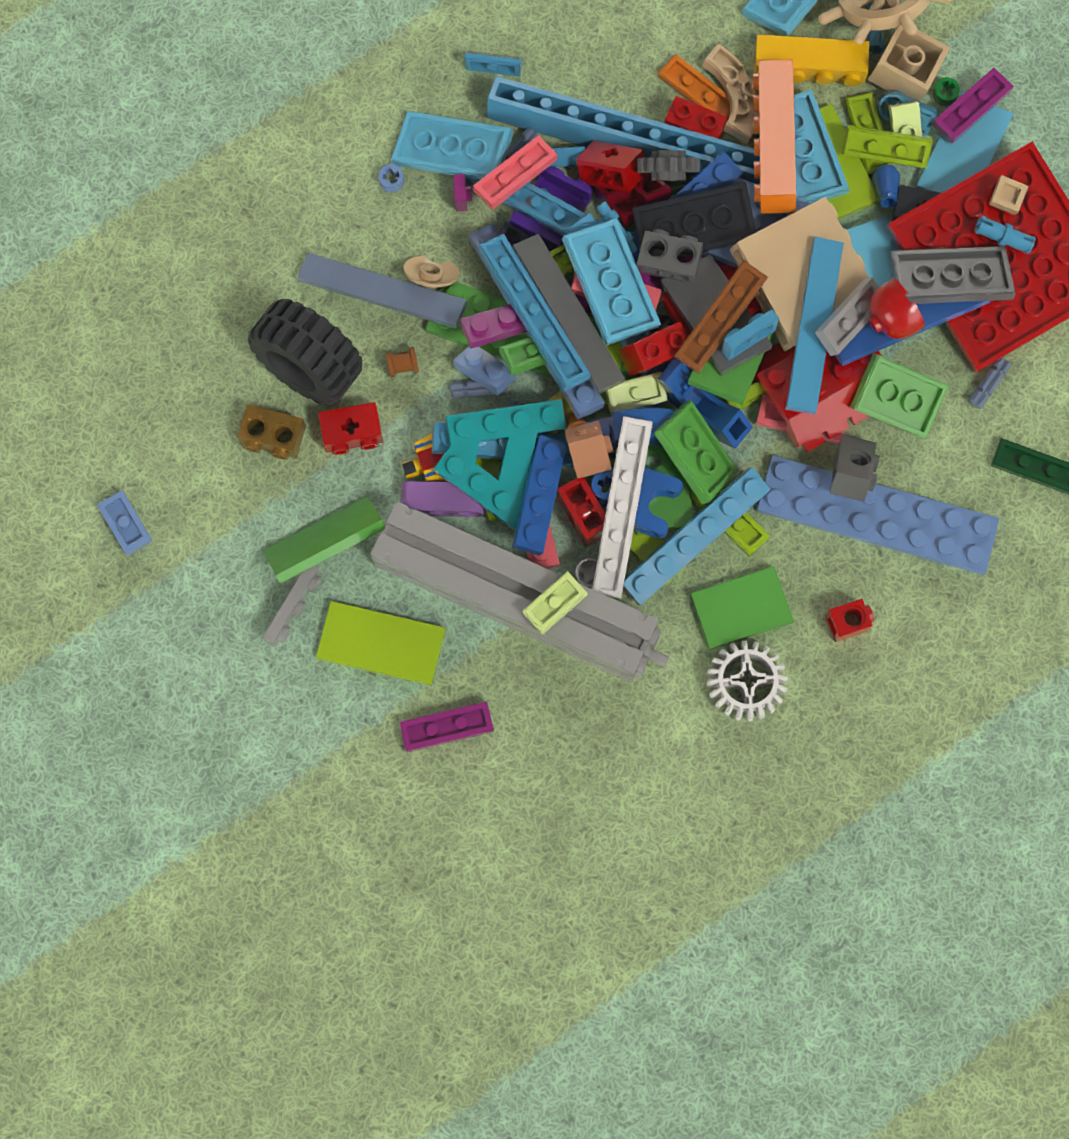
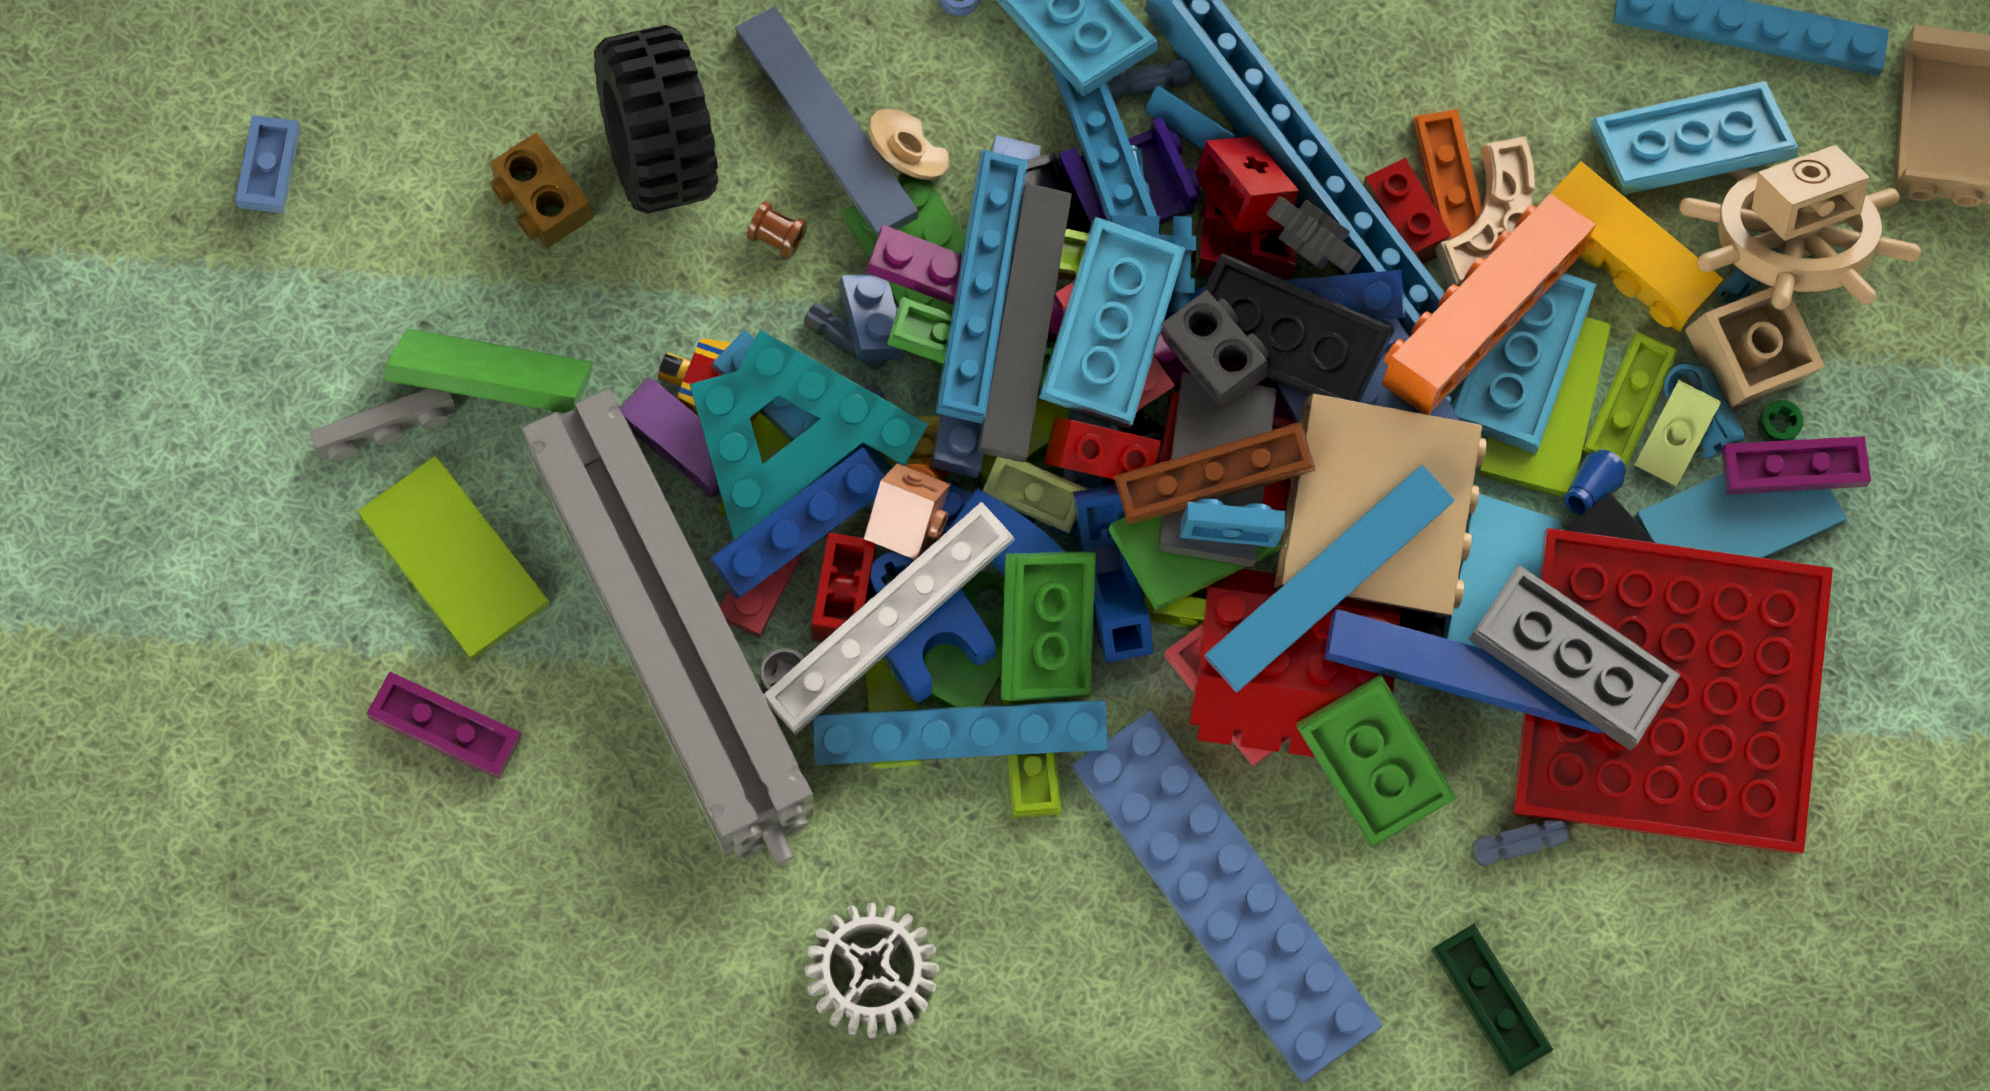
camera: 30 degrees right, 5 degrees down
red brick [318,402,384,455] -> none
magenta plate [453,174,473,212] -> none
coral plate [473,135,557,210] -> none
yellowish green plate [522,571,588,635] -> none
bright green tile [690,566,794,650] -> none
light grey plate [815,277,879,356] -> none
red brick [825,598,874,642] -> none
dark grey brick [830,434,880,502] -> none
lime tile [842,125,933,169] -> none
red cylinder [868,278,925,339] -> none
dark azure pin [974,215,1036,254] -> none
tan plate [989,175,1028,215] -> none

